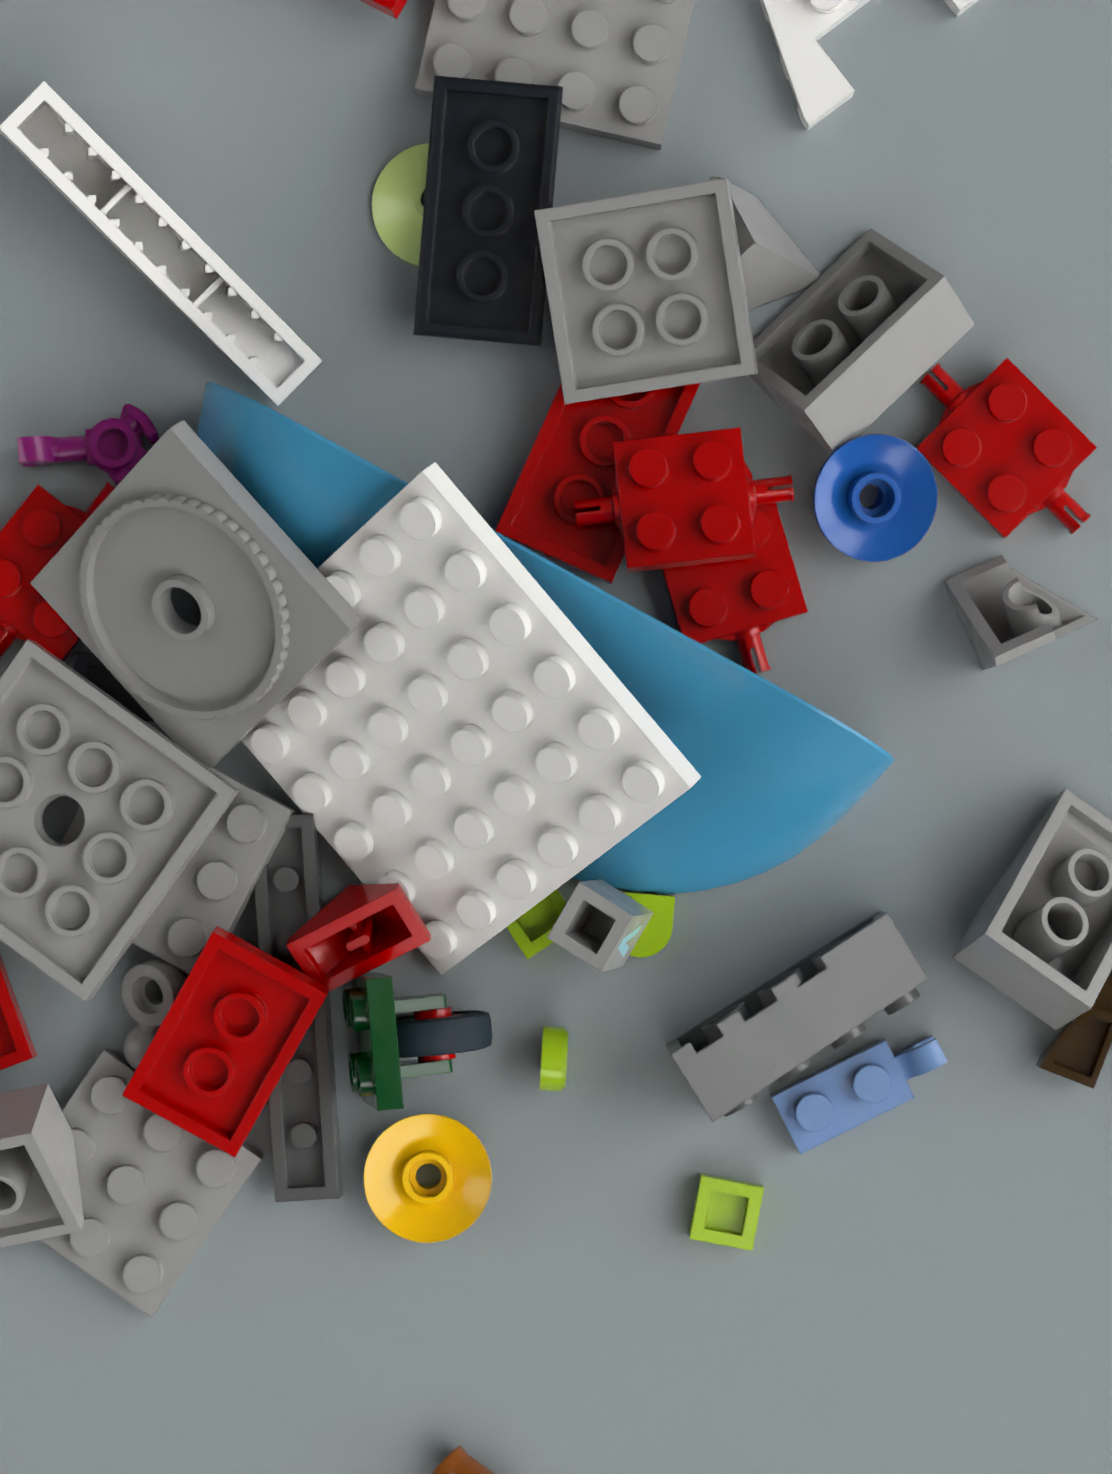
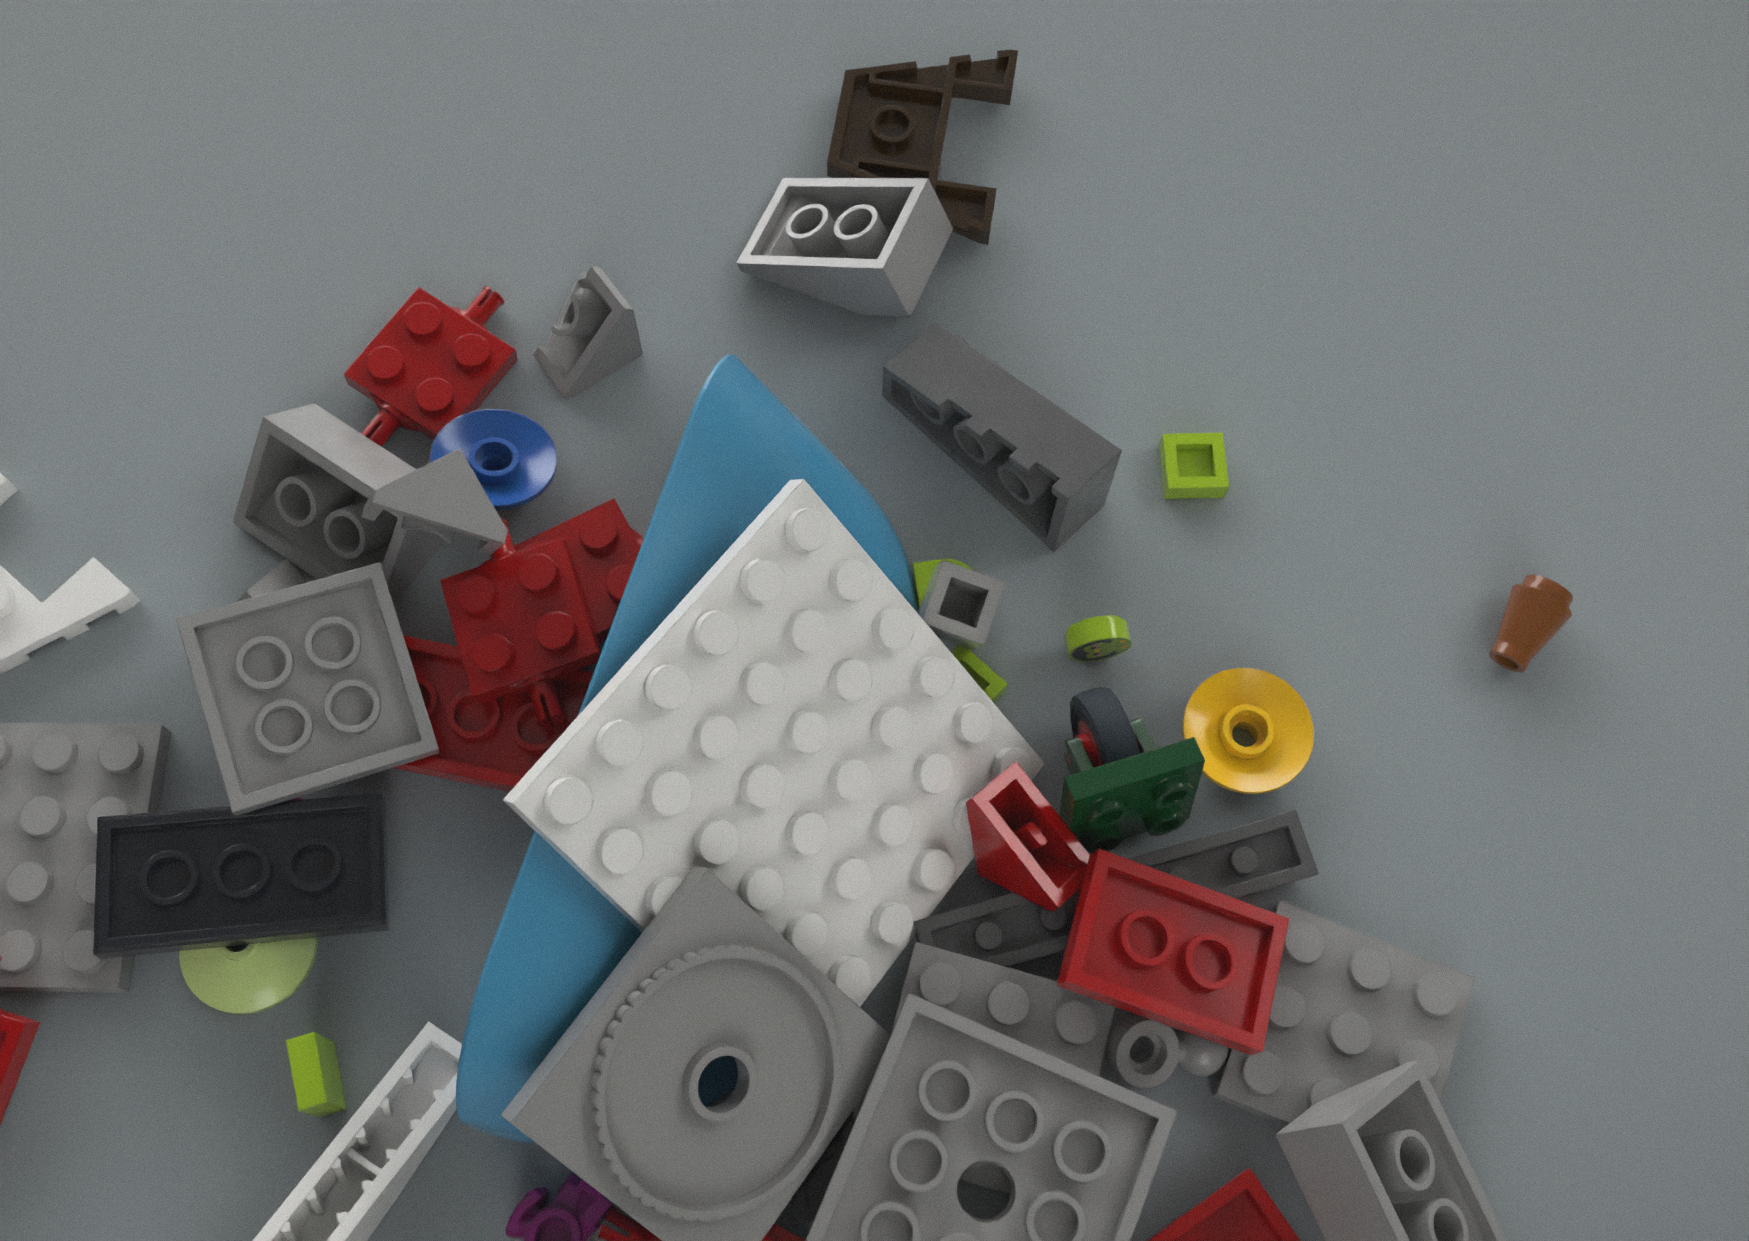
camera: 100 degrees left, 20 degrees down
medium blue plate [770,1035,948,1154] -> none
none -> lime tile [286,1032,347,1118]
none -> light grey slope [361,448,508,556]

